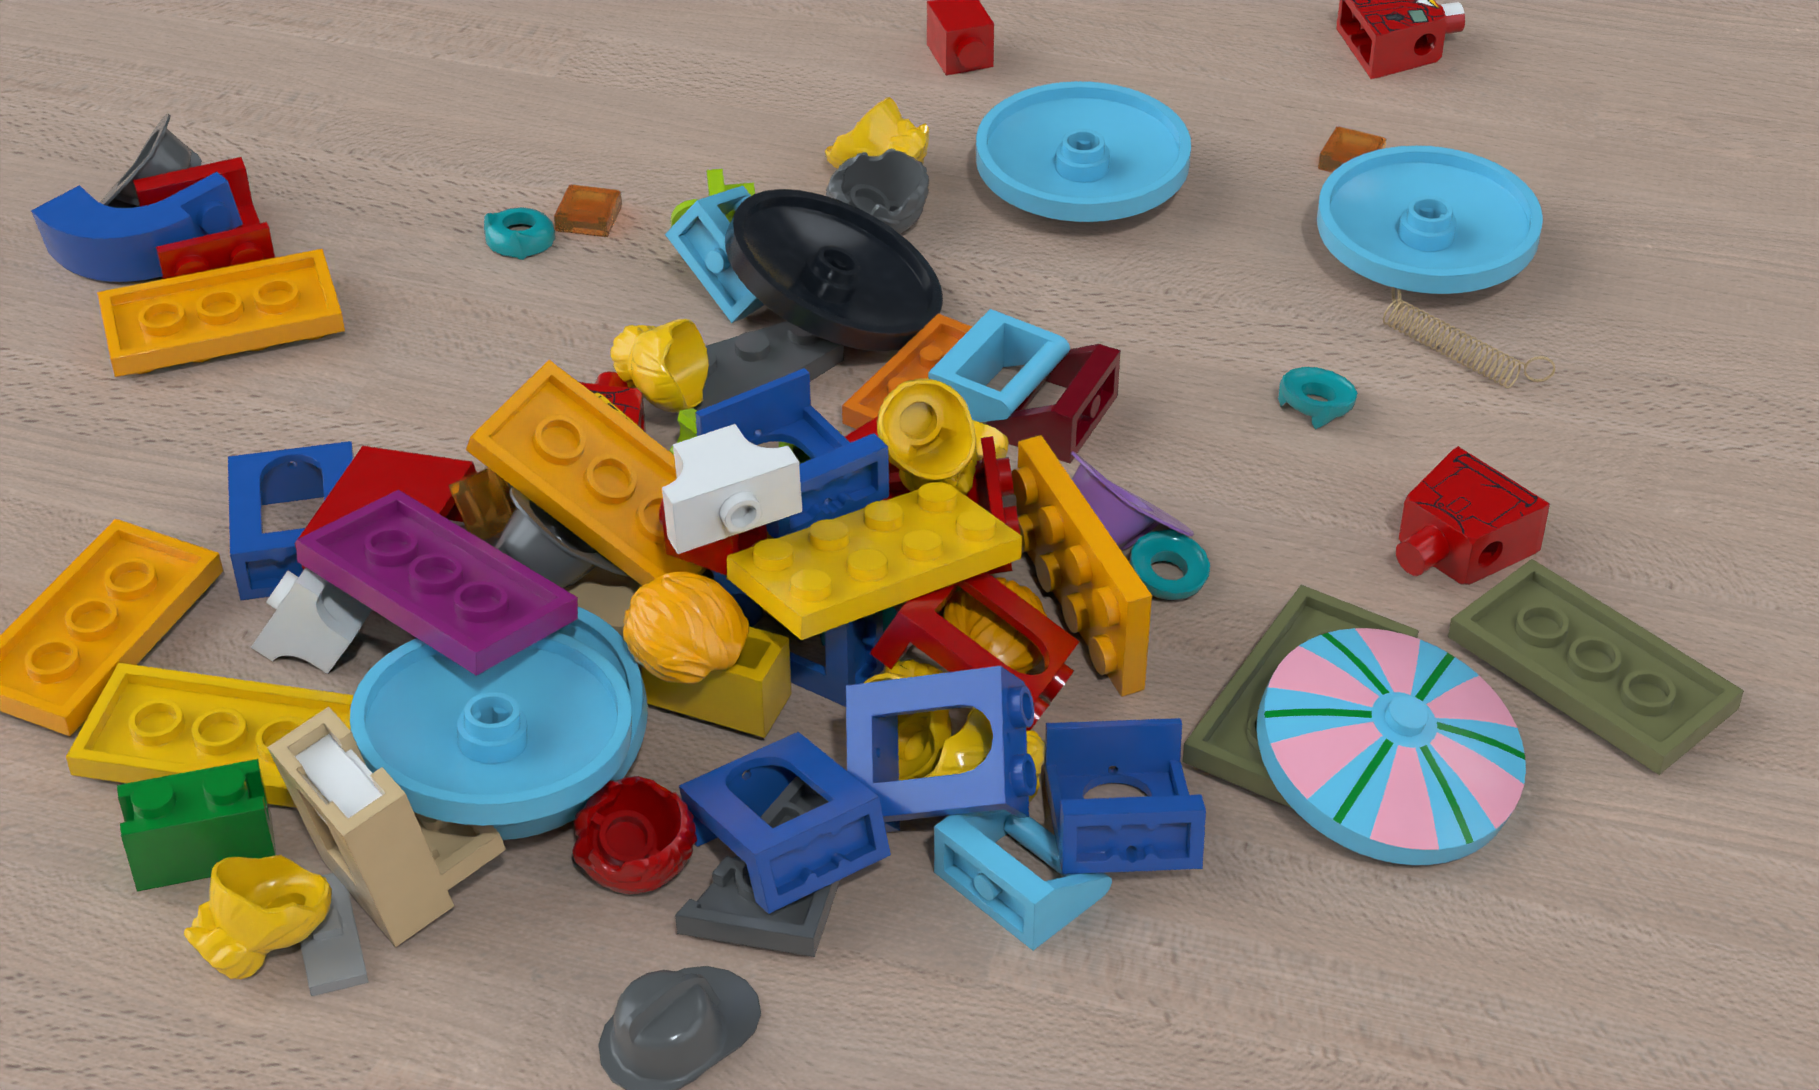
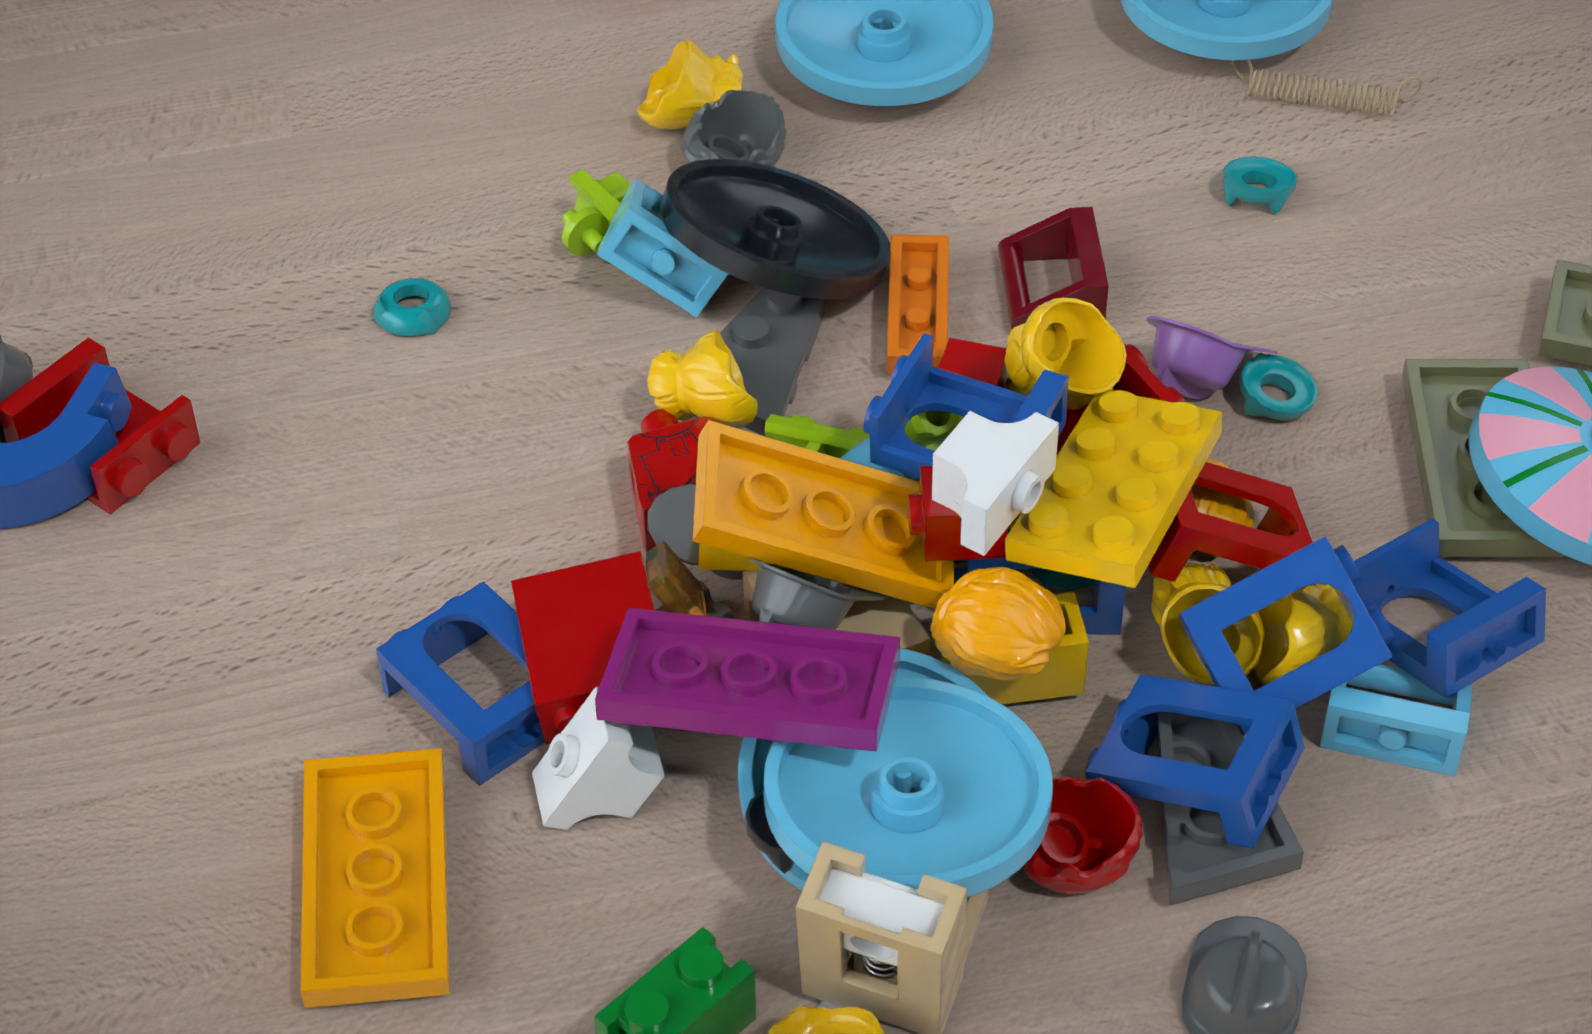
camera: 30 degrees left, 5 degrees up
yellow plate [66,663,354,808] -> none
light orange plate [97,249,345,377] -> none
clear orange tile [554,184,622,237] -> none
medium azure tile [928,309,1070,422] -> none
light orange plate [1012,435,1152,697] -> none
red torso [1396,446,1550,585] -> none

